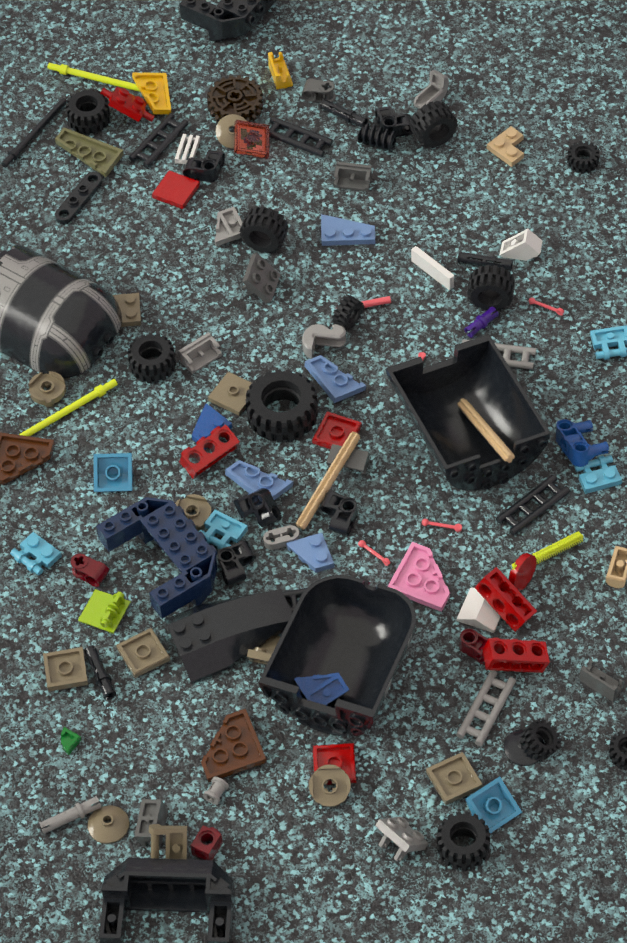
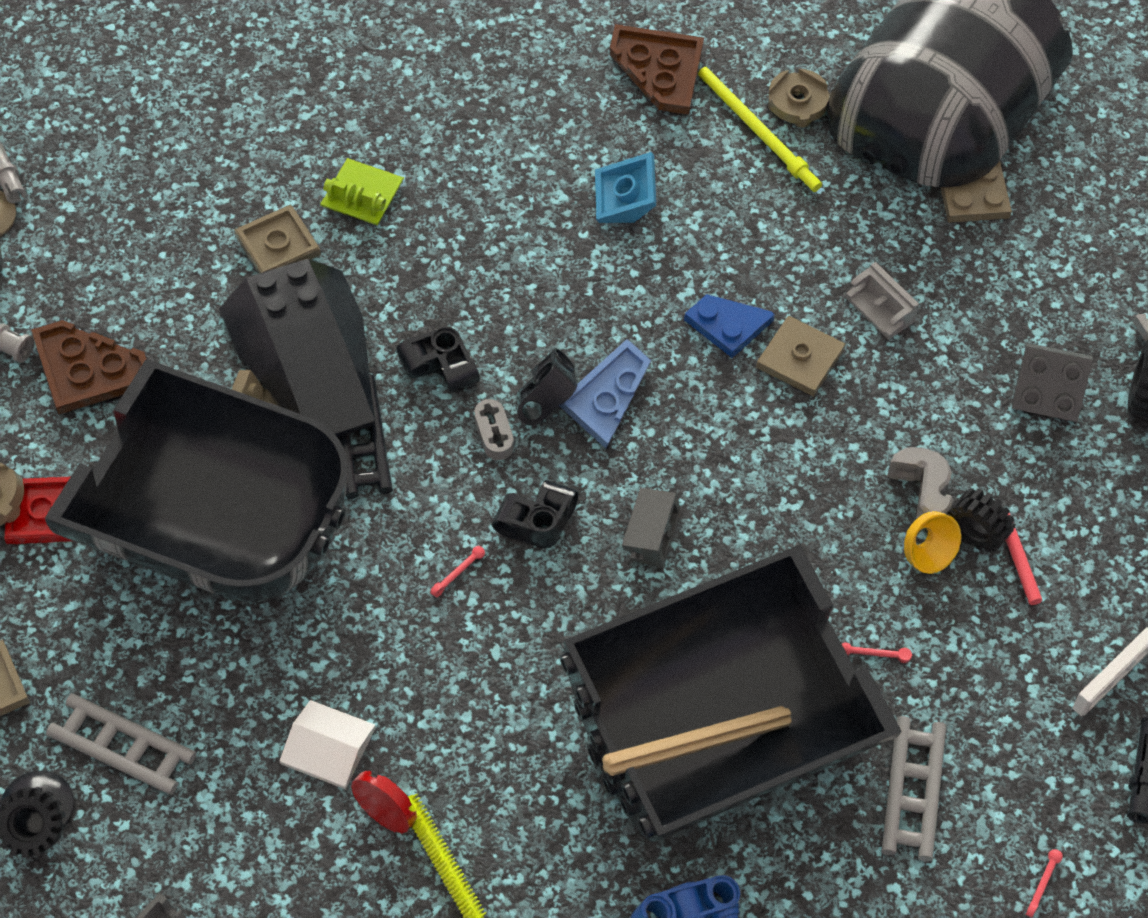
camera: 85 degrees right, 5 degrees up
medium azure plate [10,532,62,575] -> none
dark tan plate [43,647,88,692] -> none
green tile [61,727,81,755] -> none
dark red piece [71,553,110,587] -> none
black pin [84,645,116,700] -> none
dark blue wedge [96,497,218,619] -> none
black tyre [128,333,176,383] -> none
dark tan plate [175,494,212,531] -> none
red brick [179,425,240,479] -> none
medium azure plate [199,510,248,550] -> none
black tyre [245,369,318,442] -> none
medium blue wing [286,533,334,573] -> none
blue wing [294,673,350,706] -> none
tan axle [296,432,360,530] -> none
medium blue wing [304,355,366,403] -> none
red tile [312,411,362,449] -> none
bright pink plate [387,542,450,612] -> none
coral hinge [422,519,462,532] -> none
dark red piece [459,629,489,665] -> none
dark purple pin [464,307,499,338] -> none
black tyre [467,265,515,311] -> none
red brick [475,567,537,632] -> none
red brick [482,638,550,673] -> none
black bar [496,474,570,536] -> none
none -> yellow piece [904,511,961,574]

